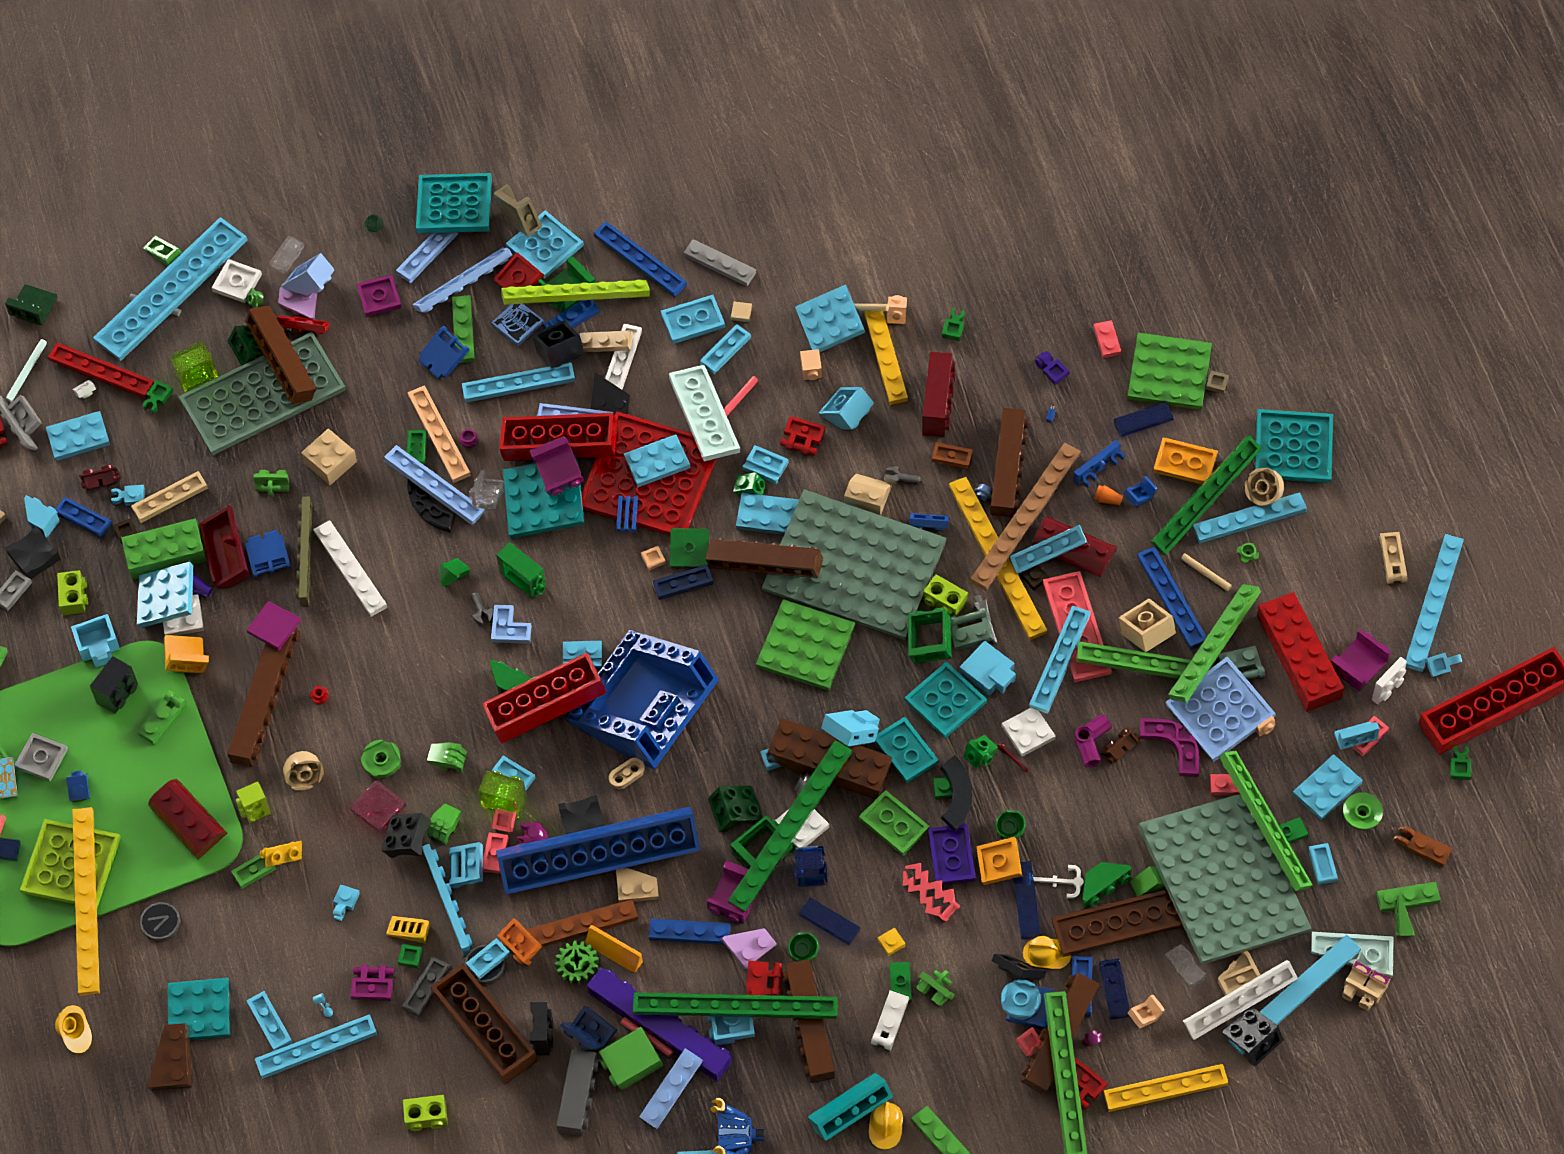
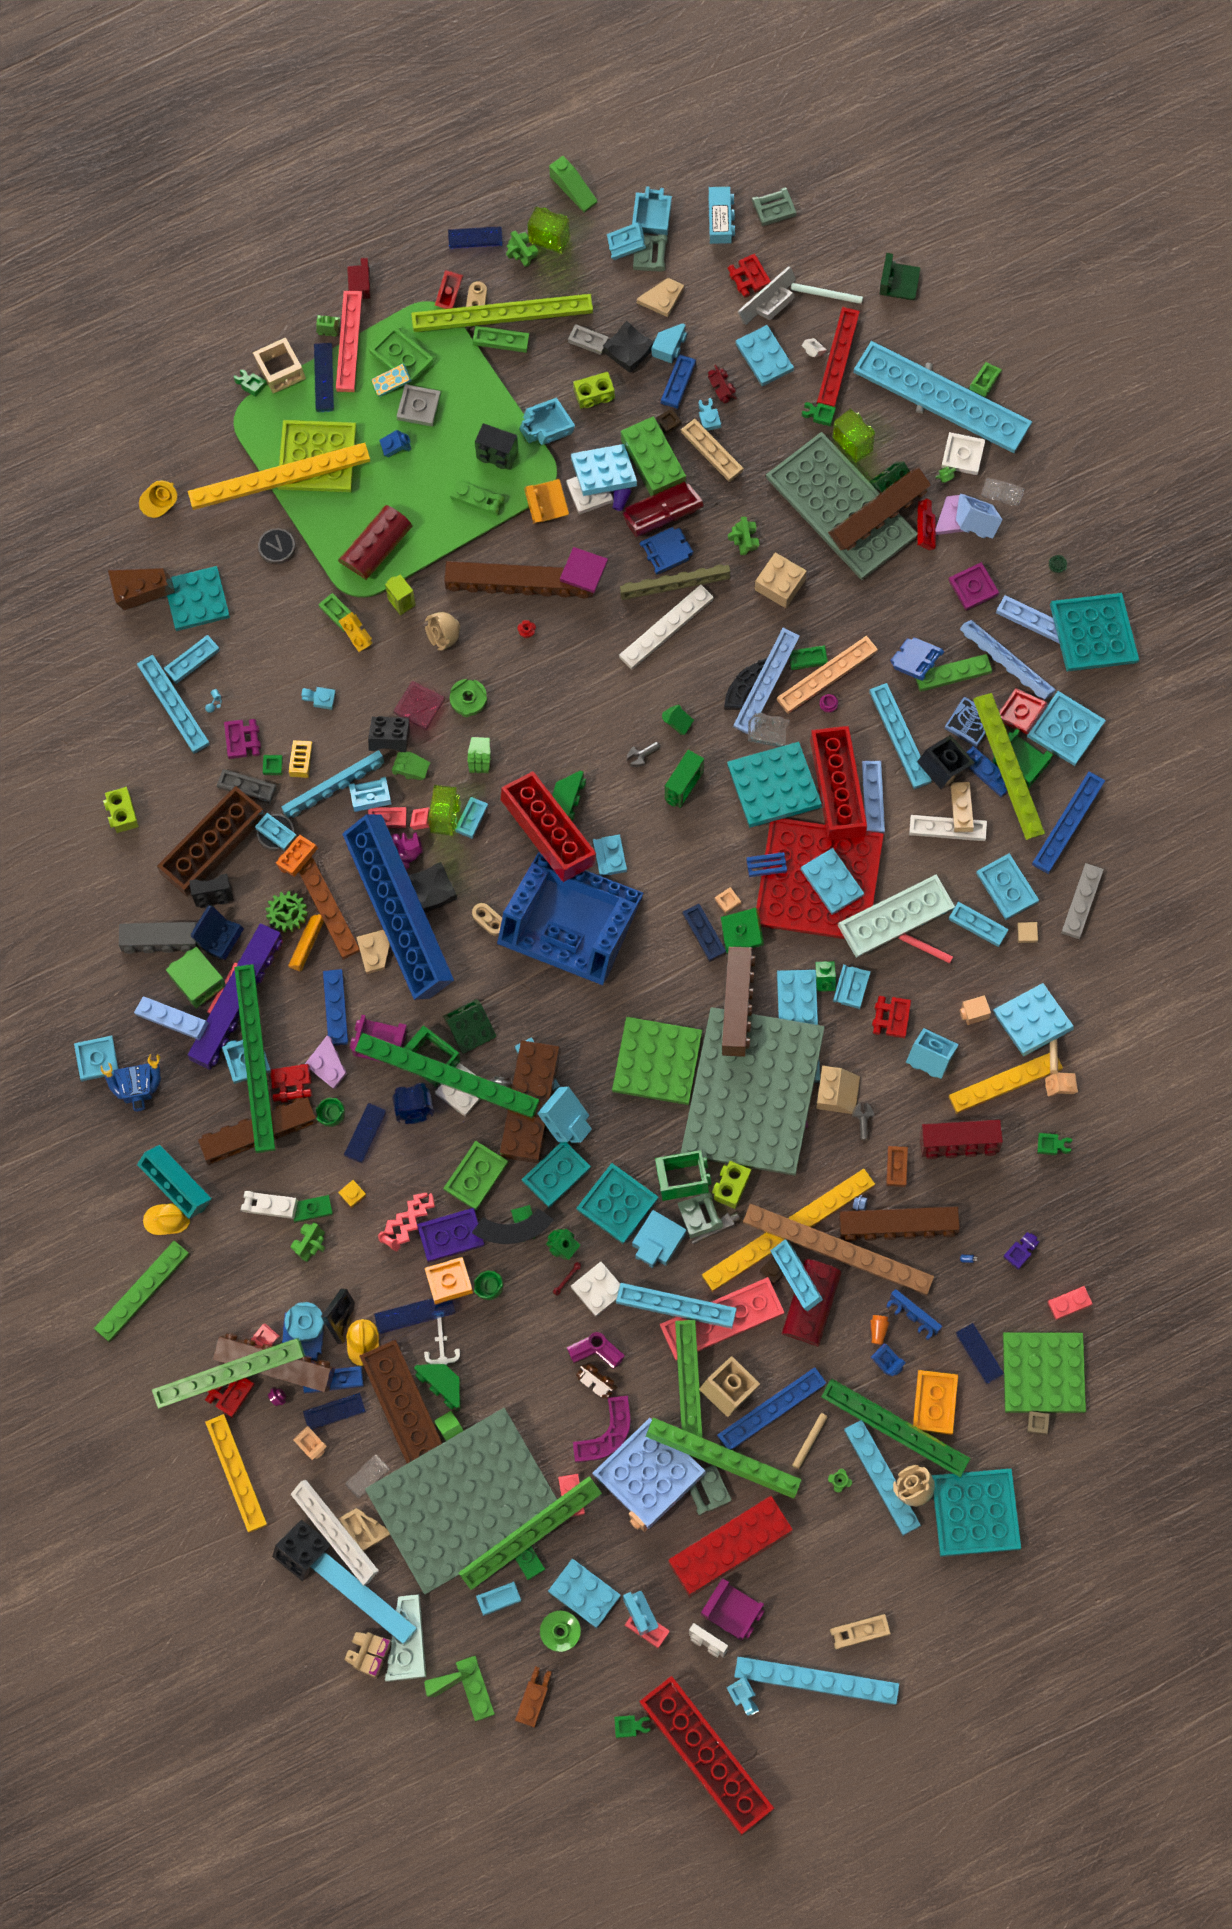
camera: 80 degrees right, 10 degrees up
light blue plate [491,605,532,644] -> none
dark tan panel [493,184,542,237] -> none
magenta panel [530,436,584,496] -> none
black wing [591,373,631,414] -> none
blue plate [909,513,949,530] -> none

